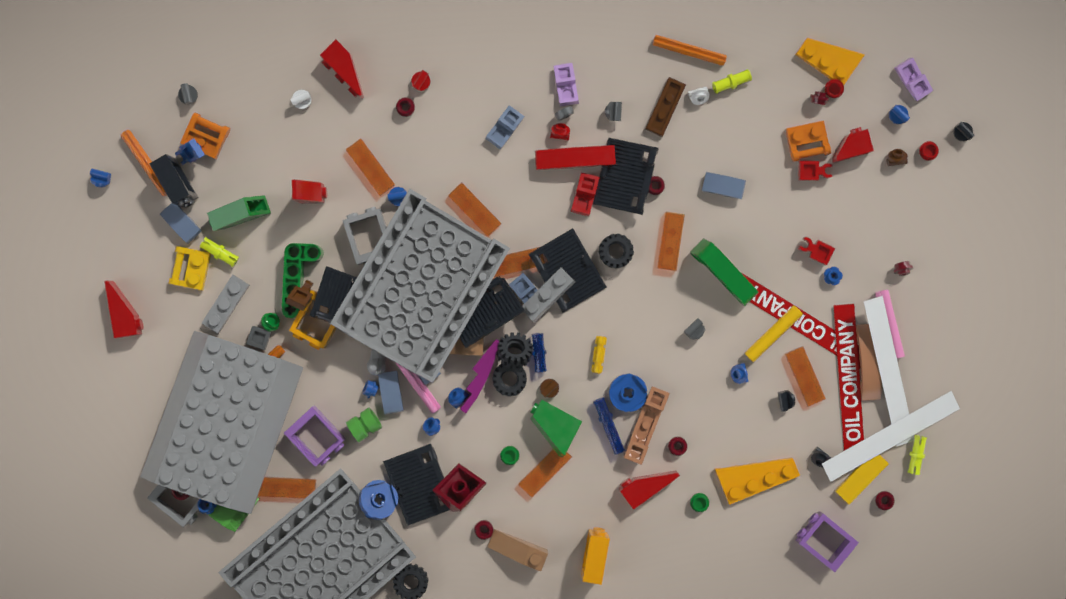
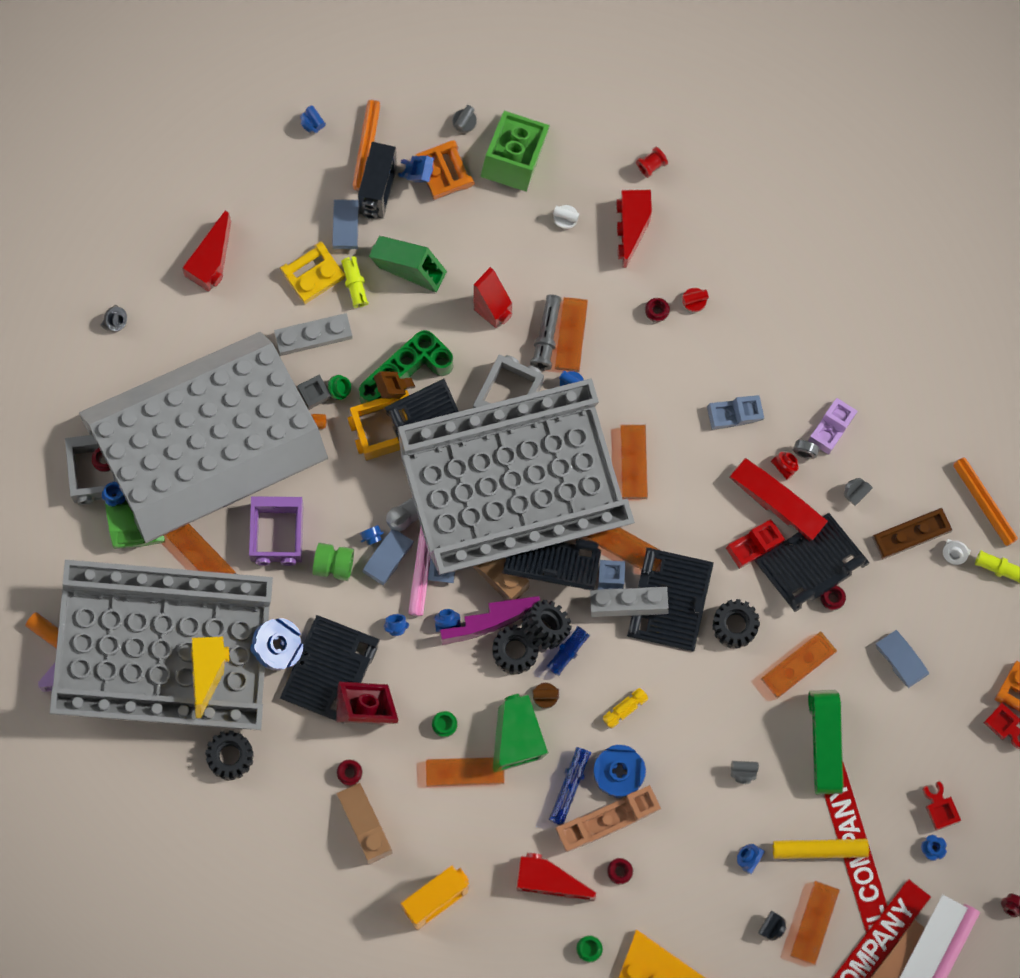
camera: 40 degrees right, 15 degrees down
none -> black plate [100,305,127,331]
none -> yellow slope [191,637,229,718]
none -> bright green slope [480,111,550,192]
none -> dark grey pin [530,294,562,370]
none -> red bush [636,146,668,178]

